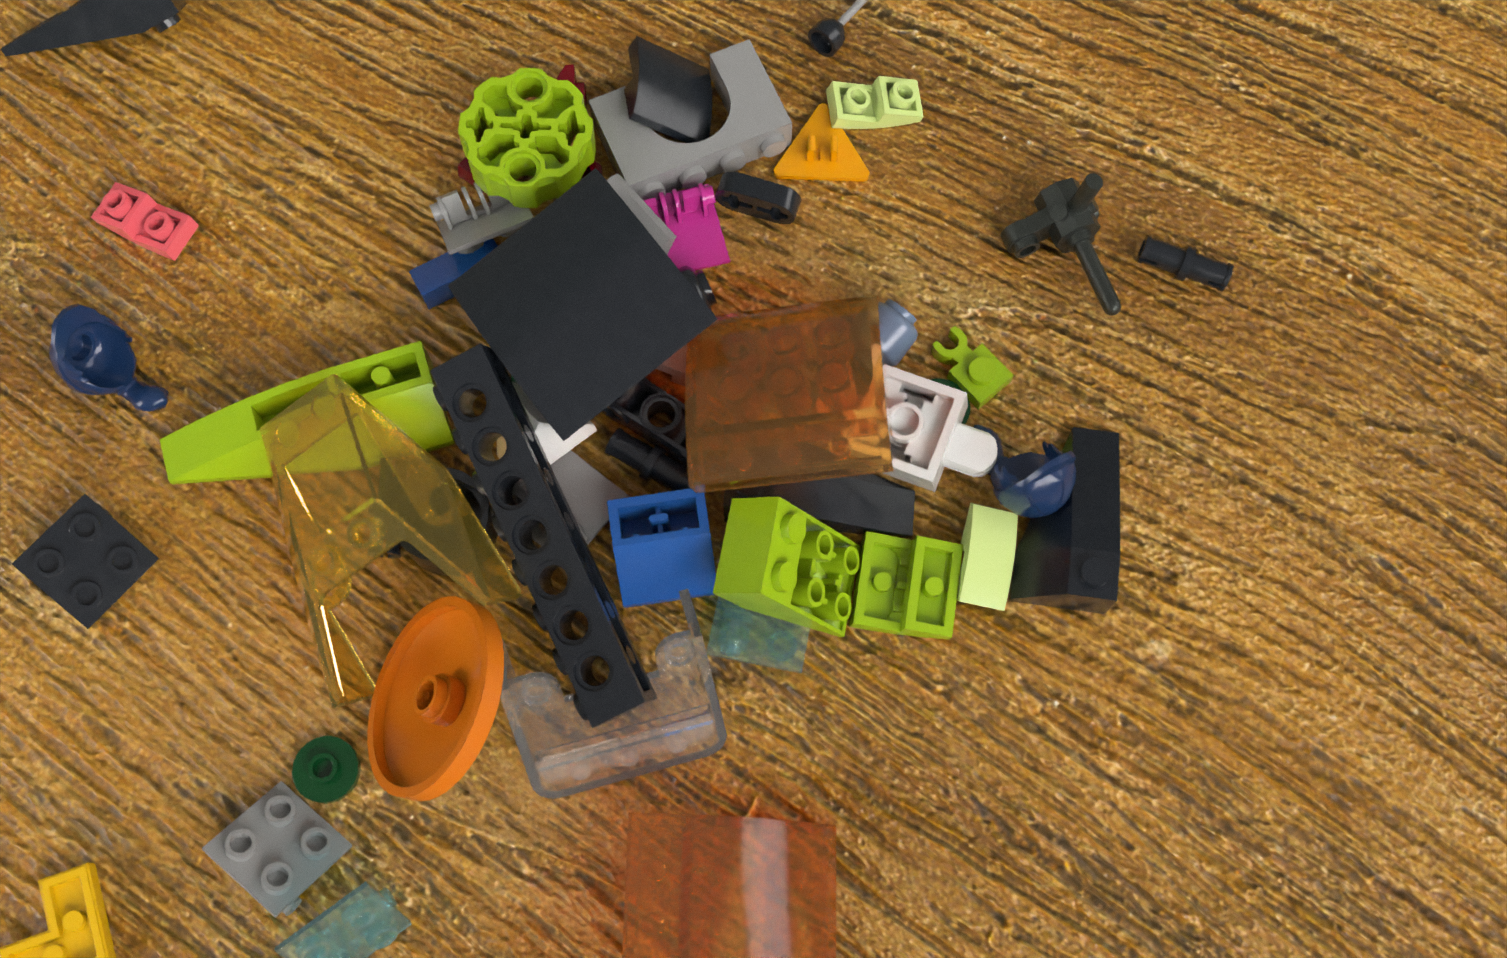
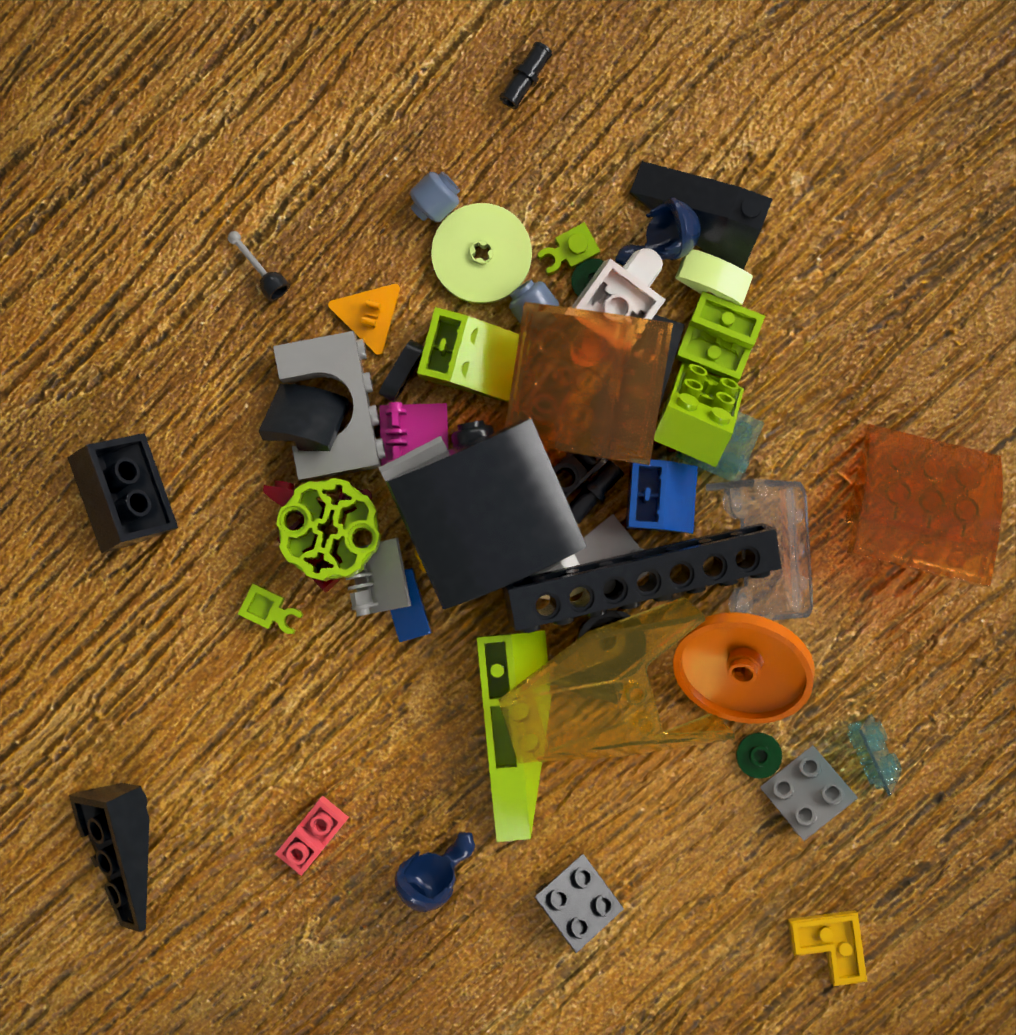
camera: 80 degrees left, 15 degrees up
yellowish green slope [826,76,924,129] -> none
pearl dark grey piece [1000,173,1121,316] -> none
none -> lime plate [238,584,304,634]
none -> sand blue head [410,171,460,222]
none -> lime slope [417,307,534,405]
none -> yellowish green piece [431,203,532,304]

